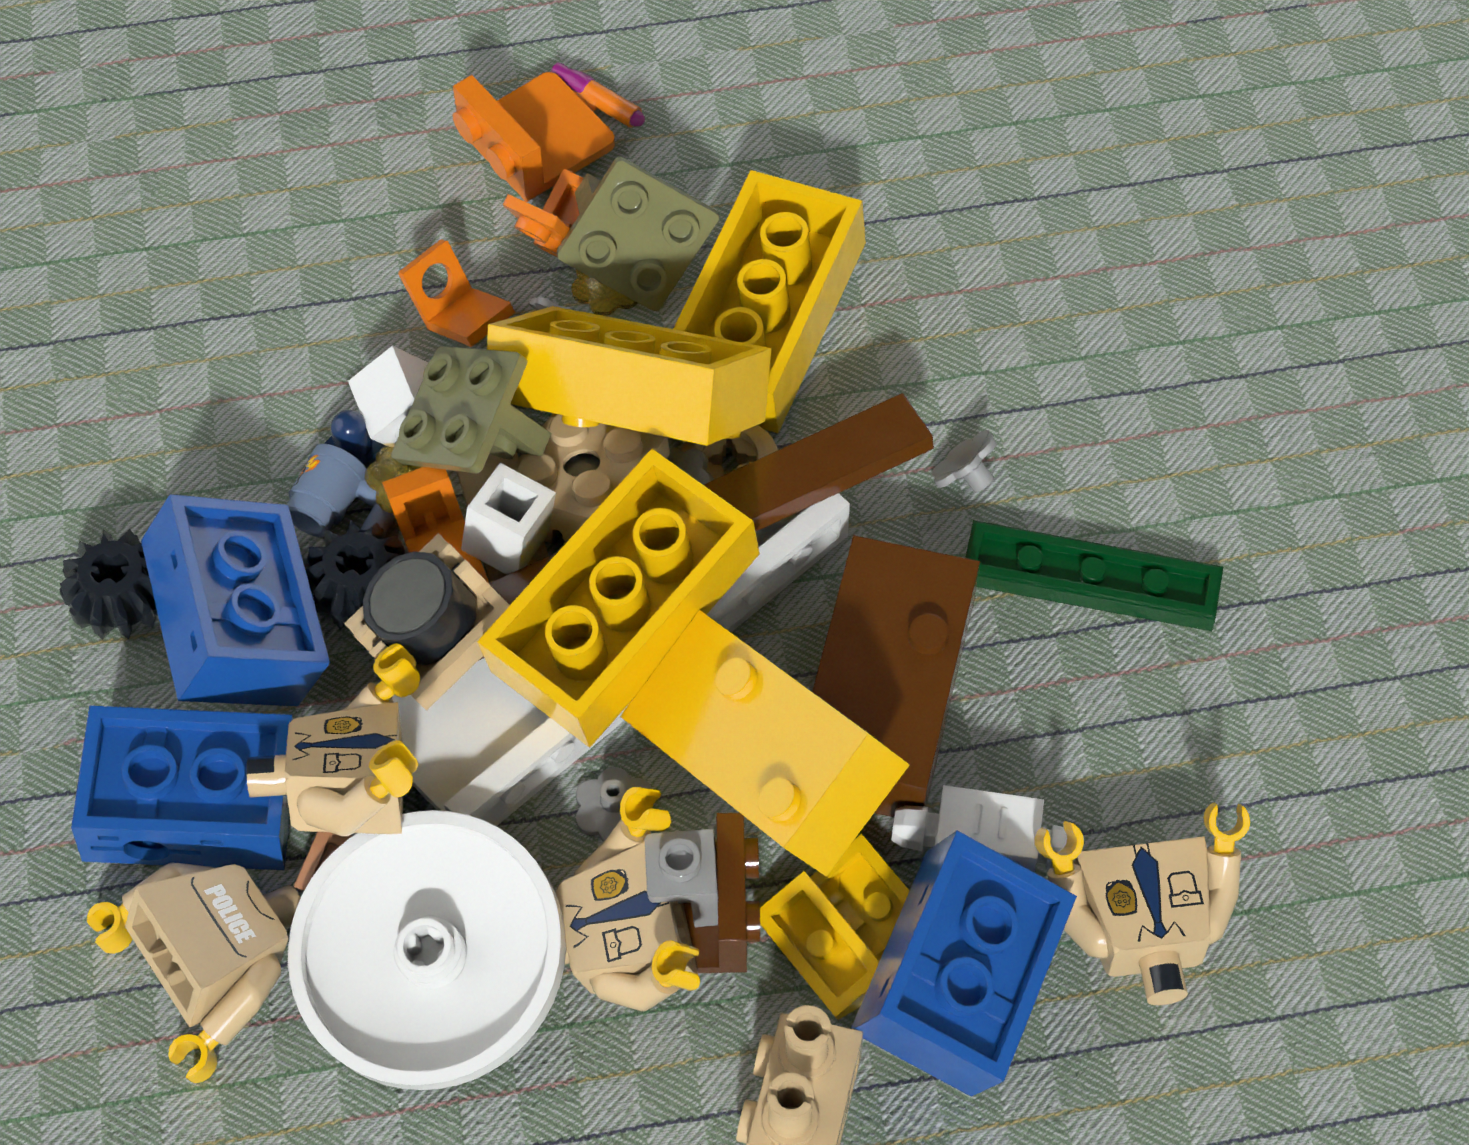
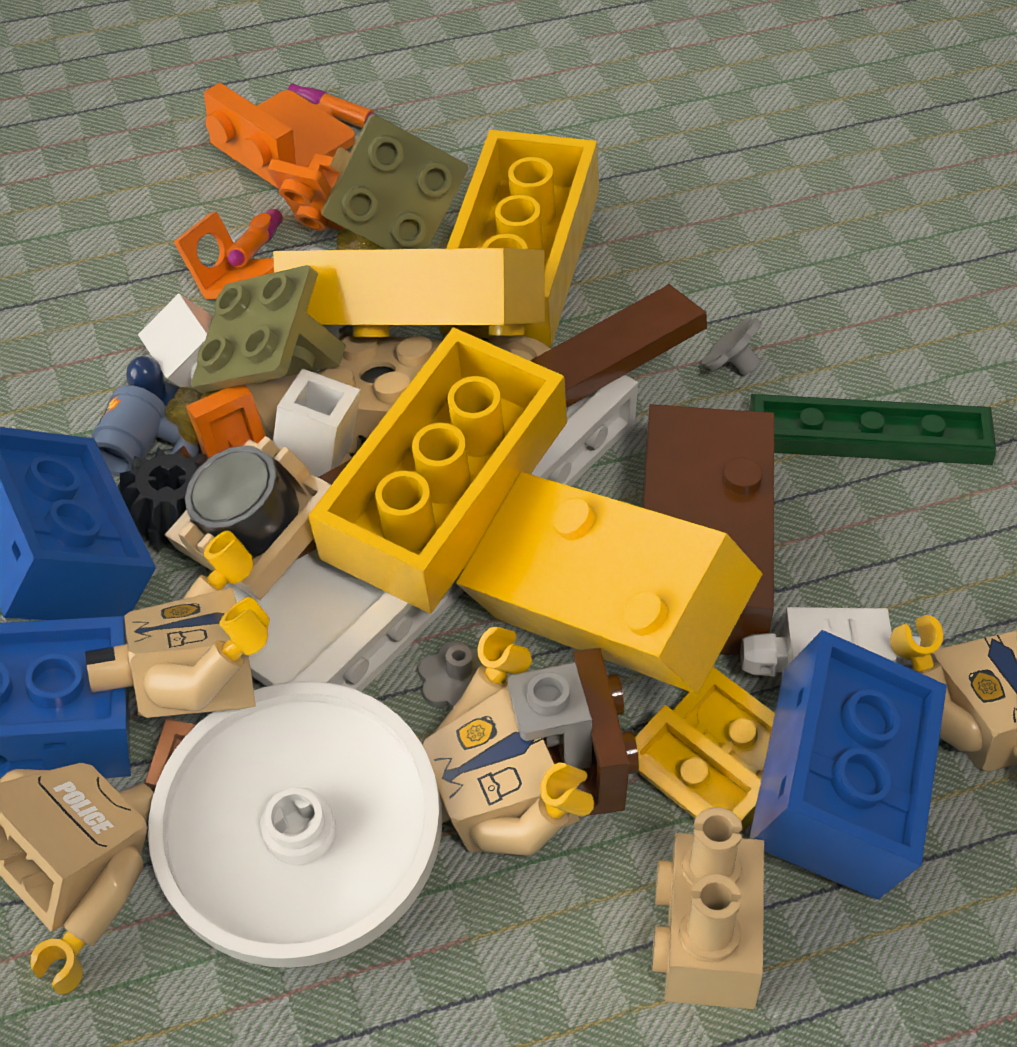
camera: 10 degrees left, 10 degrees down
none -> orange piece [226,209,283,268]

